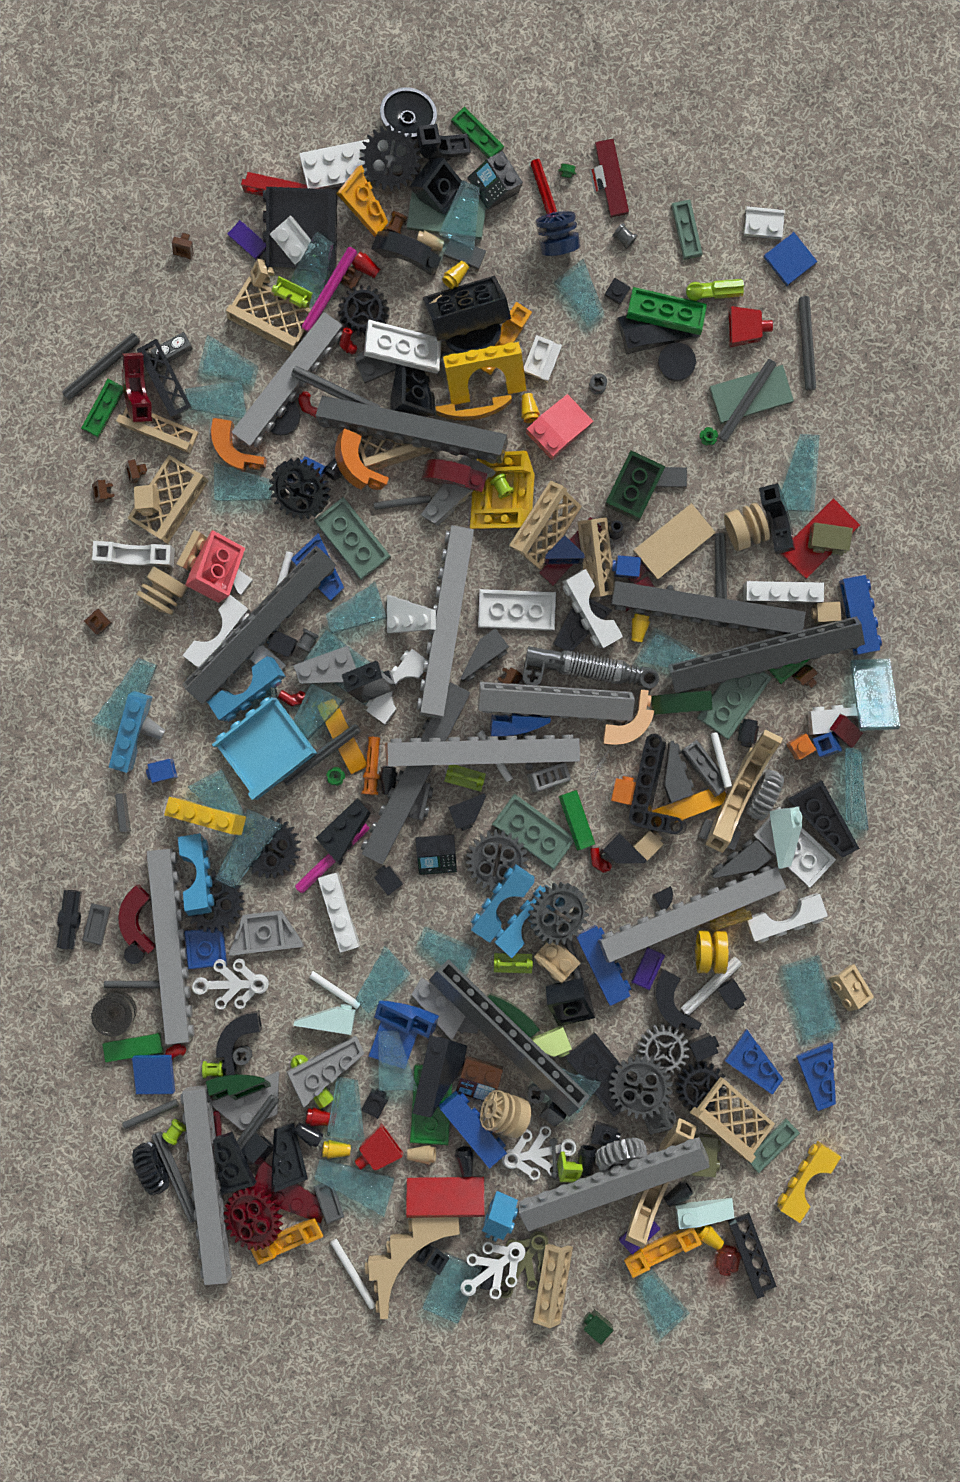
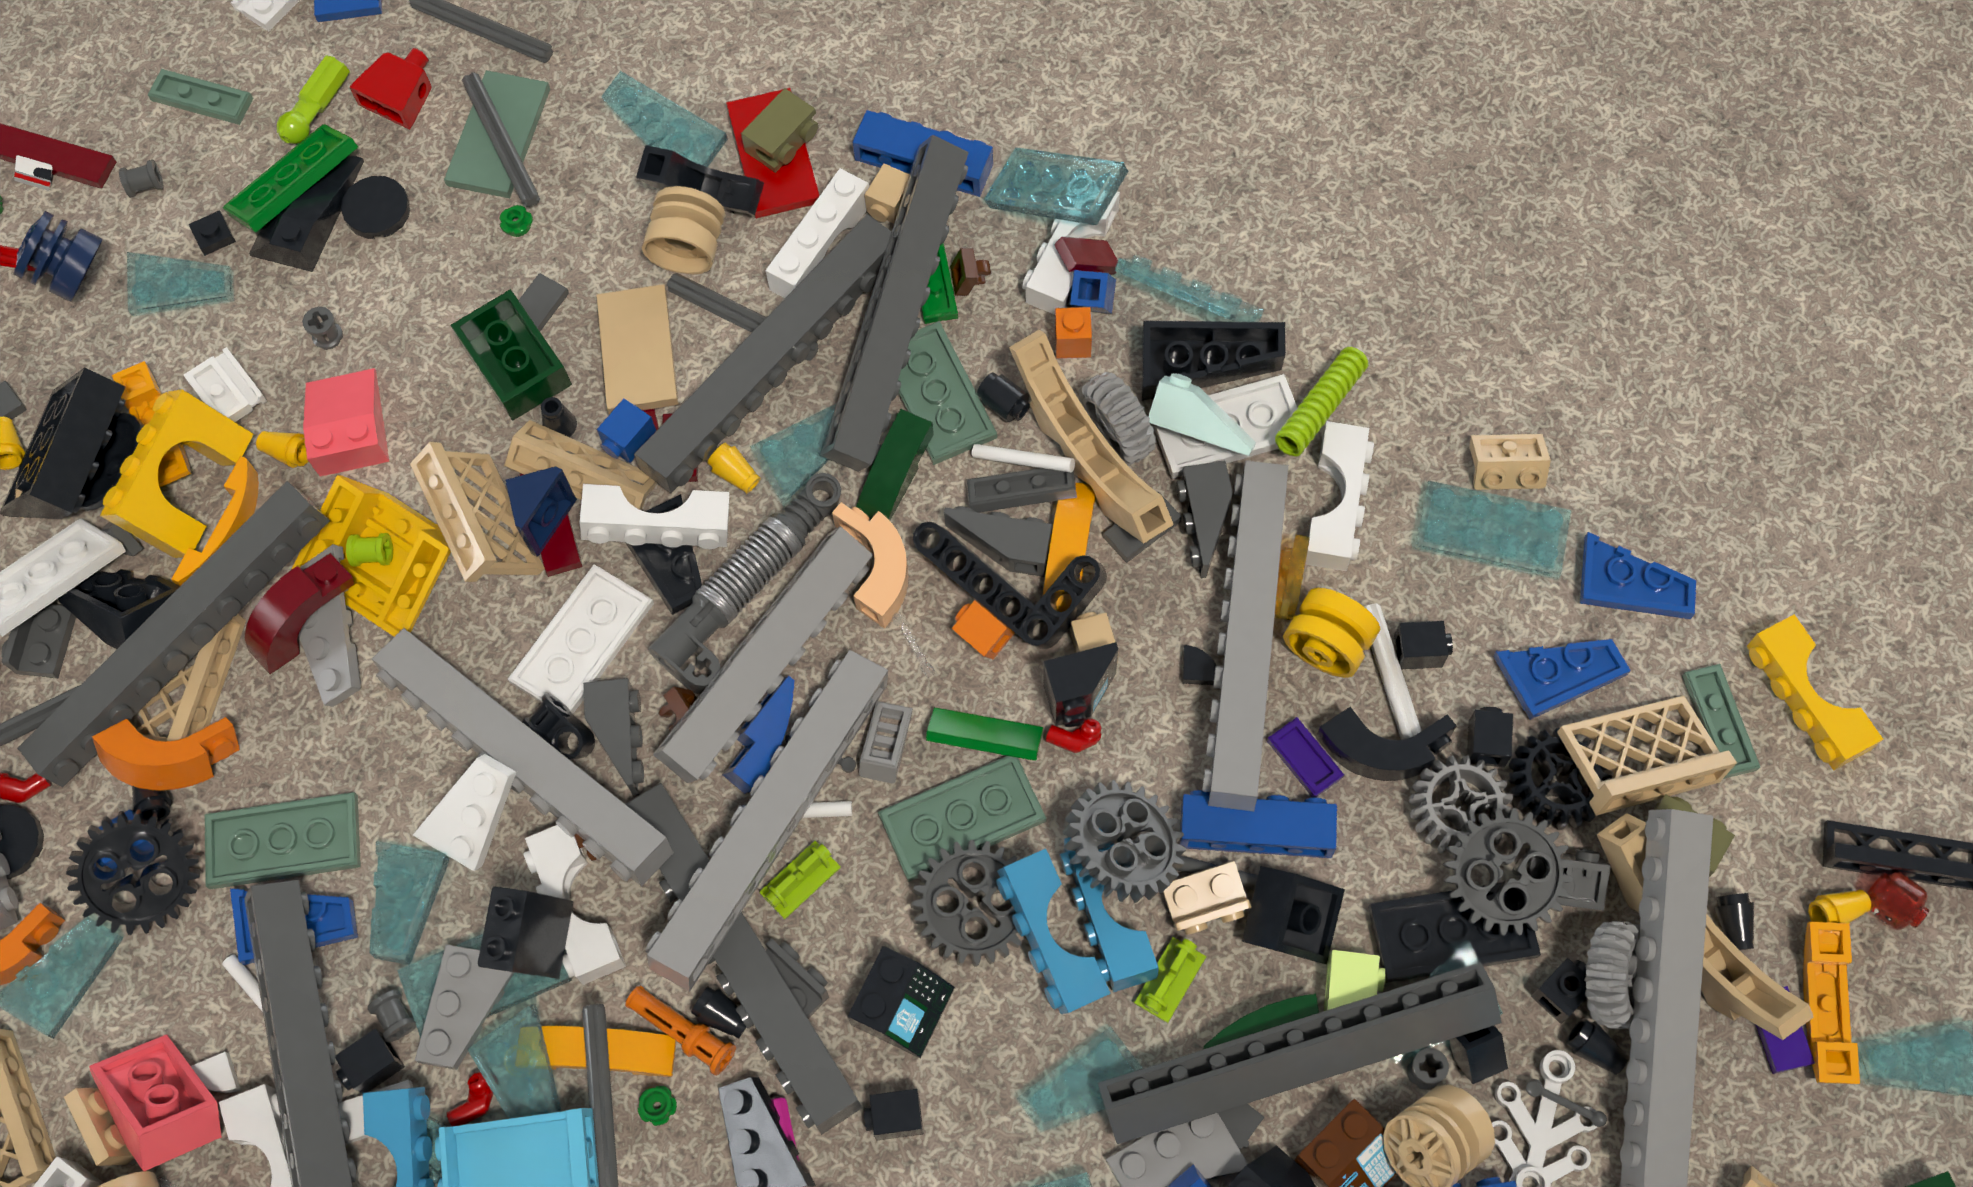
camera: 55 degrees left, 20 degrees down
dark grey bar [374,495,431,510] -> none
black slope [448,793,486,831] -> none
lime panel [557,1151,583,1183] -> none
light aqua slope [675,1198,734,1229] -> none
none -> black piece [521,693,595,760]
none -> lime piece [1275,347,1369,457]

